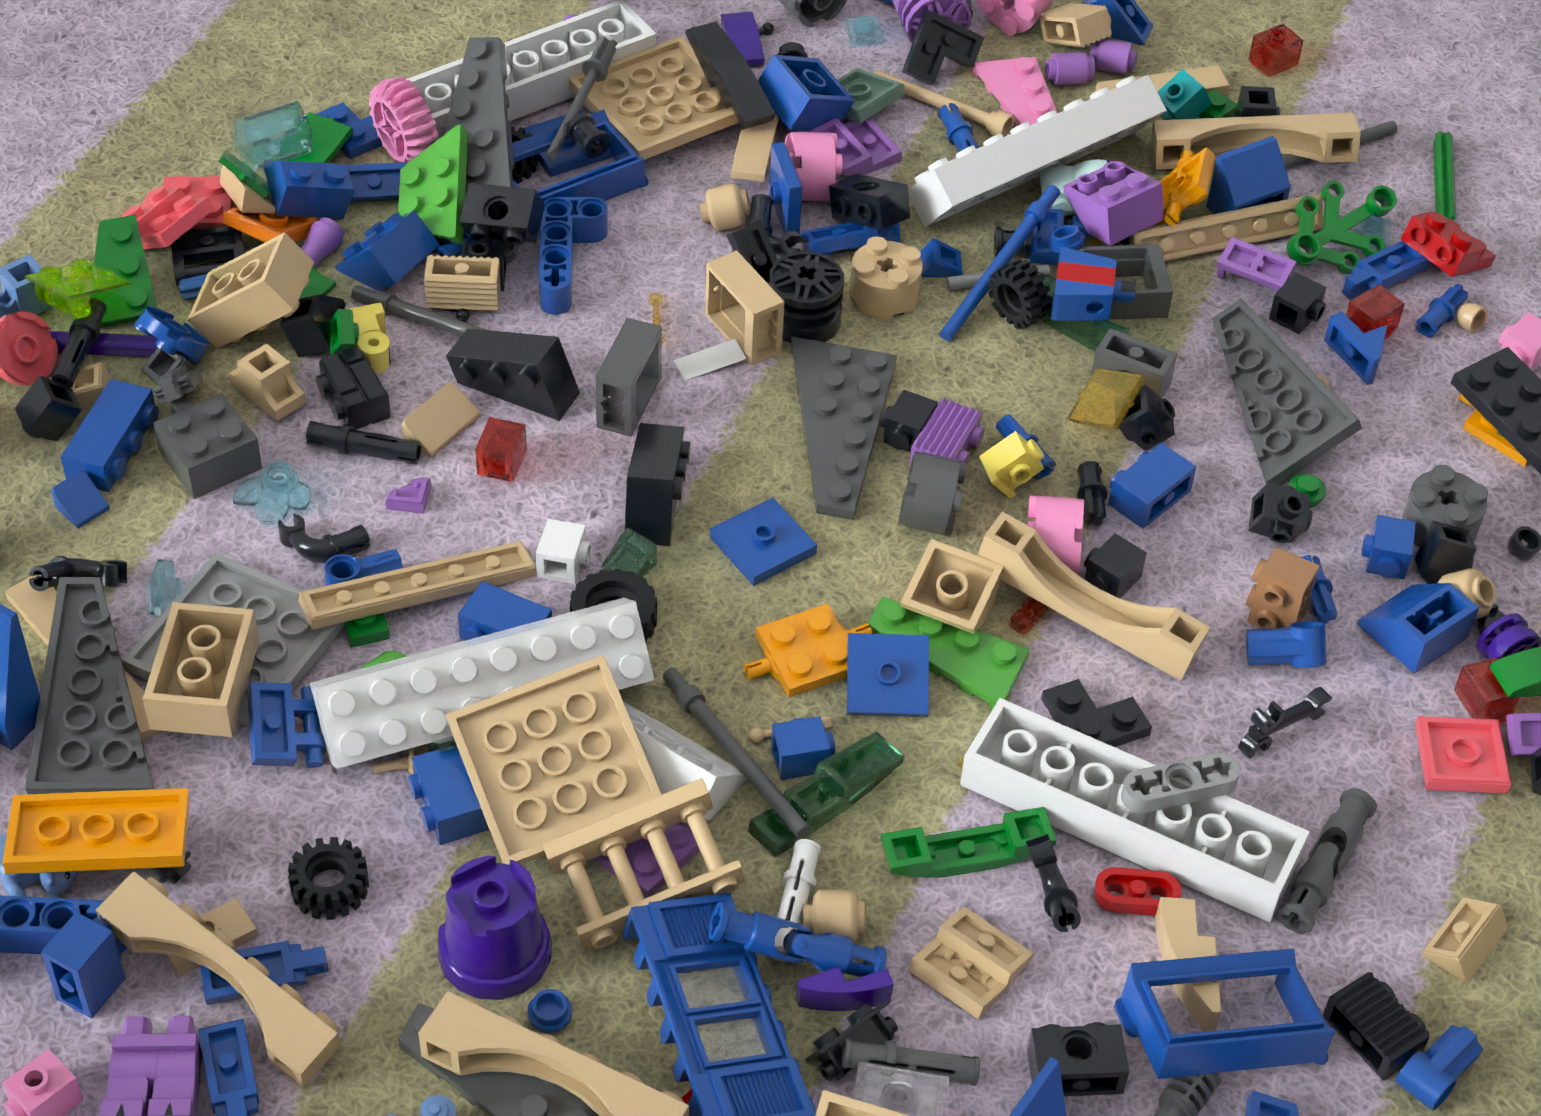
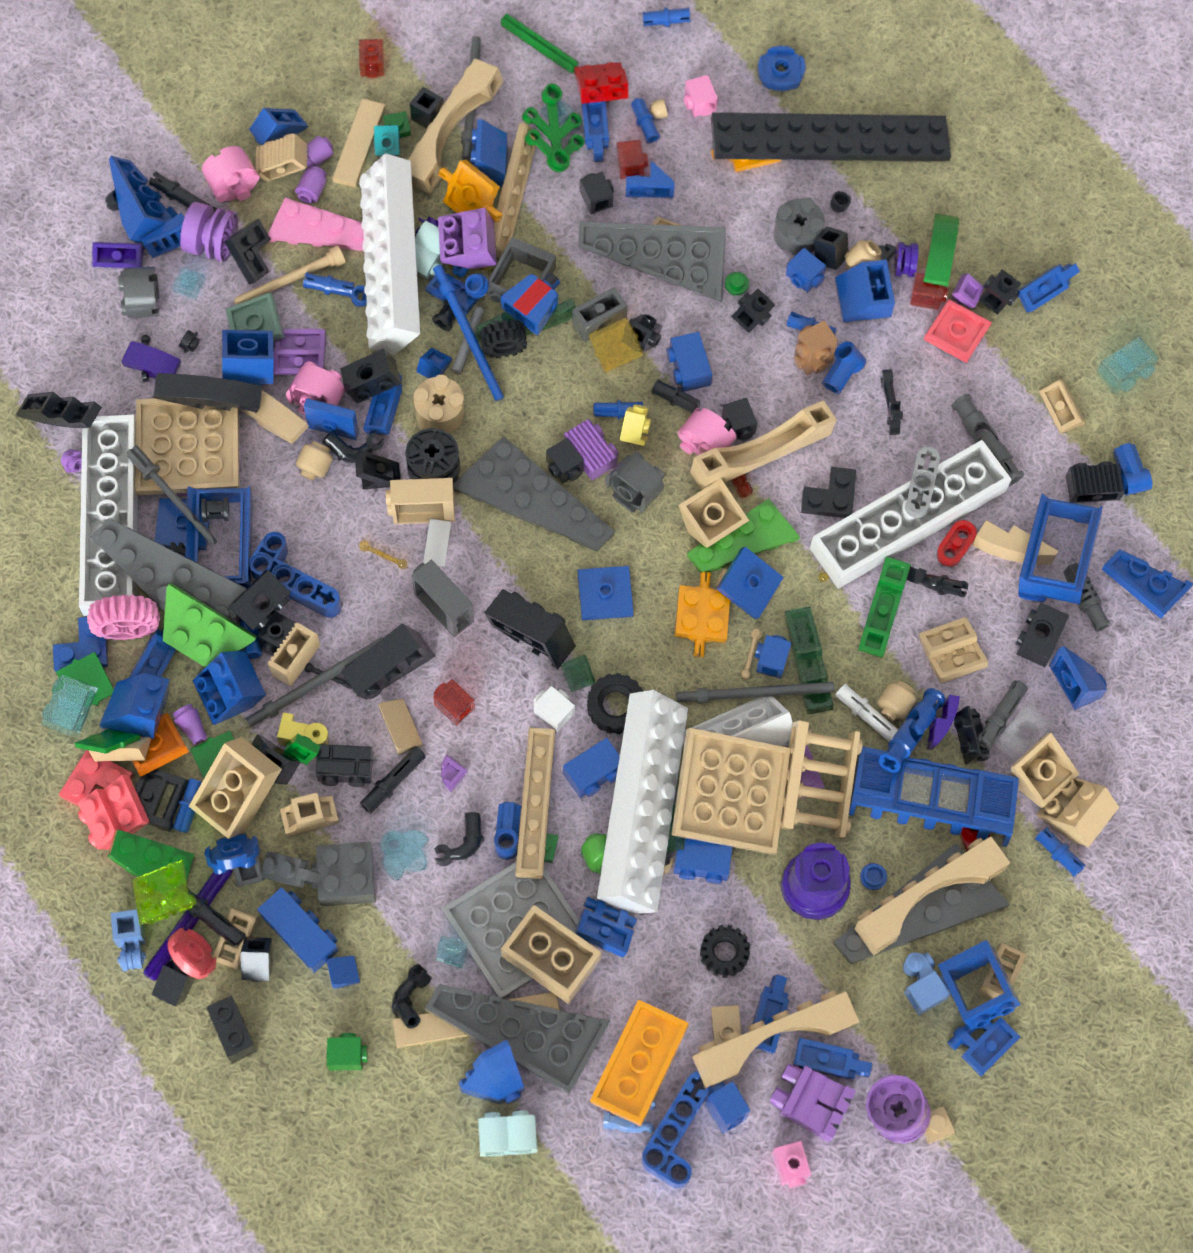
camera: 60 degrees left, 20 degrees up
medium lavender hinge [1217,237,1297,292] -> none

